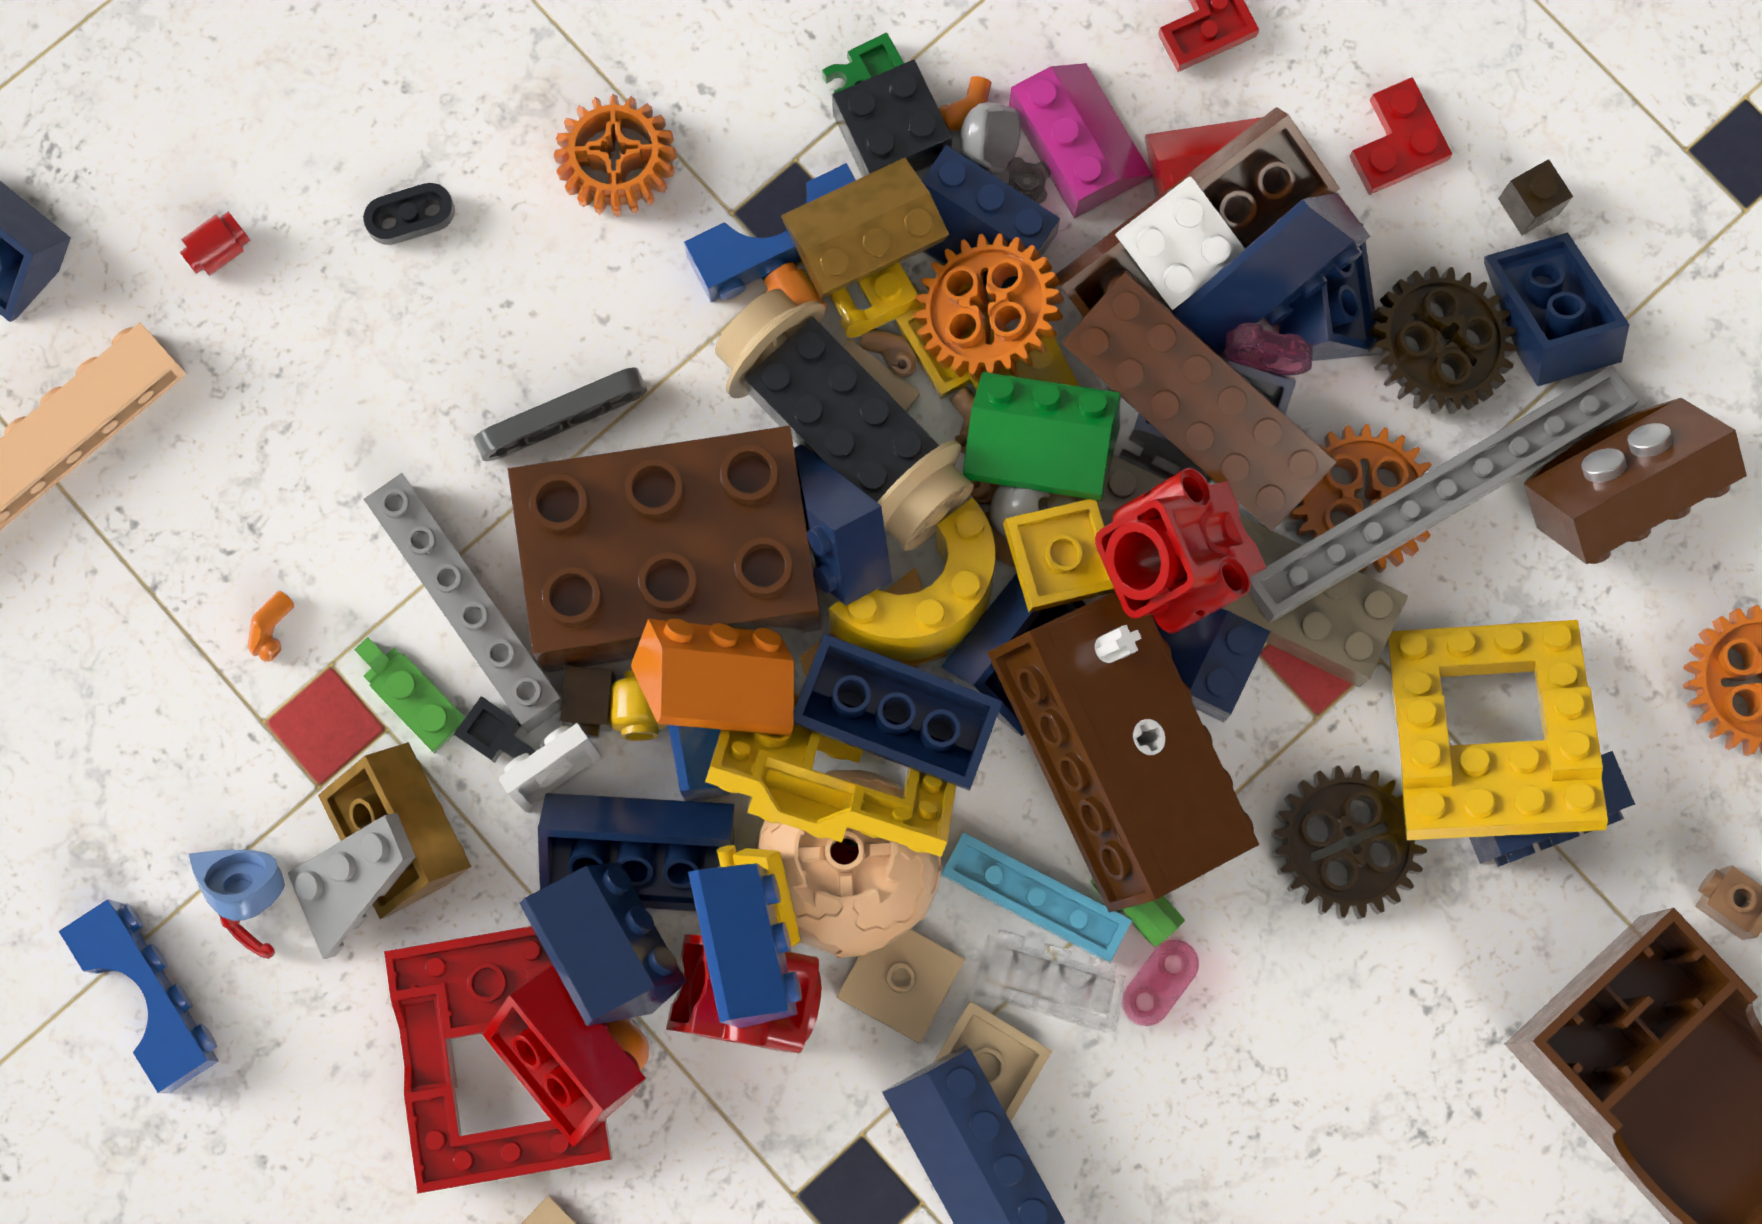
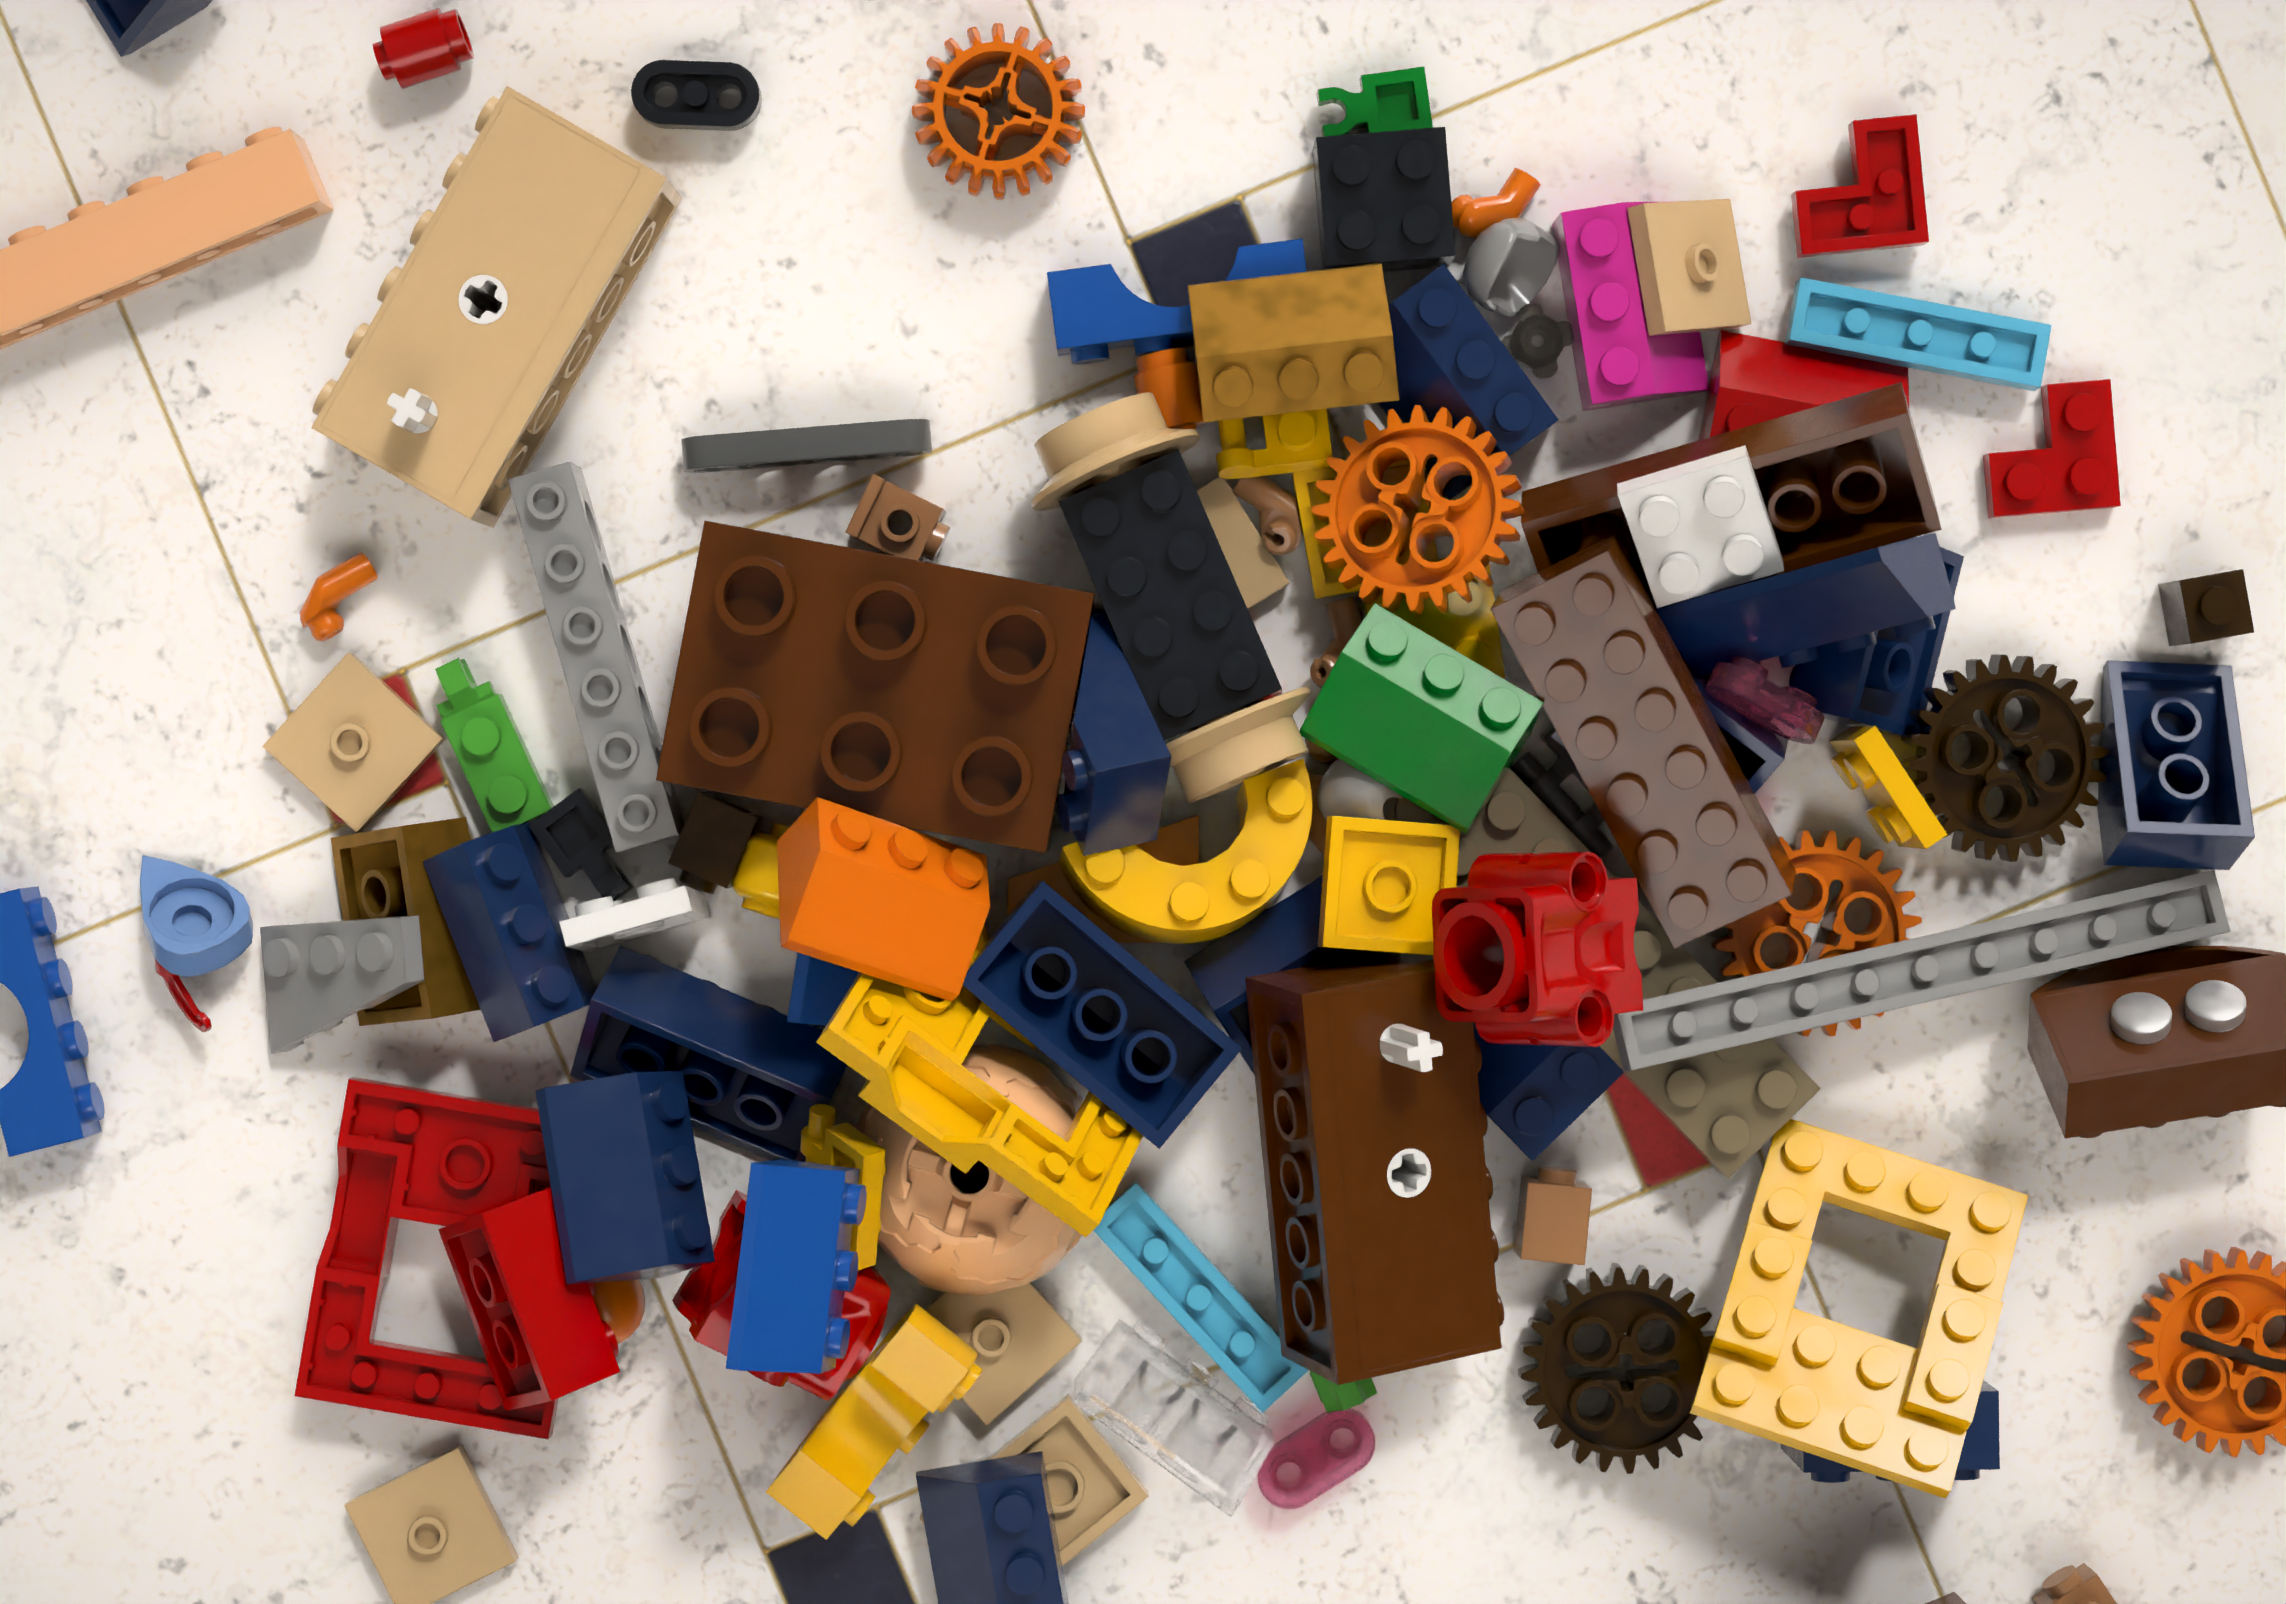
camera: 20 degrees right, 10 degrees up
none -> tan plate [262,652,446,833]
none -> tan piece [311,86,682,528]
none -> dark blue slope [422,823,597,1042]
none -> yellow brick [766,1304,983,1540]
none -> medium nougat brick [845,474,950,562]
none -> medium nougat brick [1514,1166,1592,1265]
none -> tan plate [1627,199,1752,336]
none -> medium azure plate [1785,277,2052,391]
none -> yellow plate [1829,726,1948,849]

